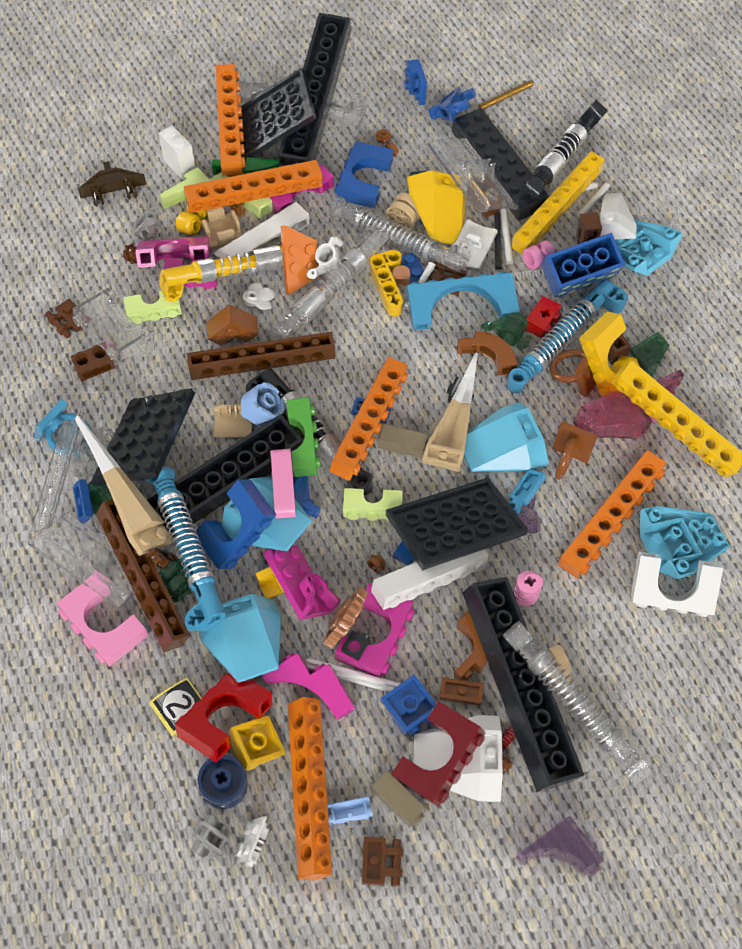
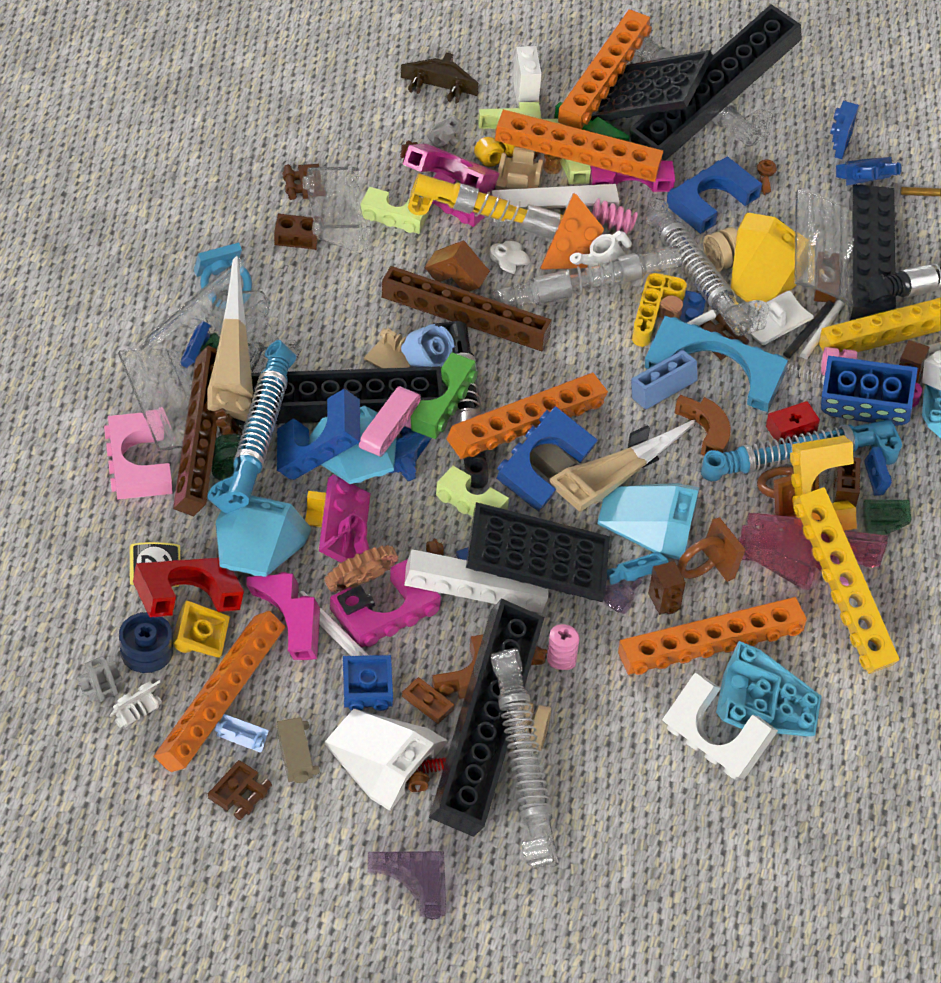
camera: 30 degrees right, 10 degrees down
black plate [91,388,196,487] -> none
dark red arch [391,701,486,807] -> none
clear green piece [481,313,532,350] -> none
none -> blue arch [496,406,598,512]
none -> bright pink piece [592,198,638,235]
none -> medium blue brick [631,350,698,409]
none -> reddish brown brick [648,561,686,615]
none -> blue plate [864,447,892,496]

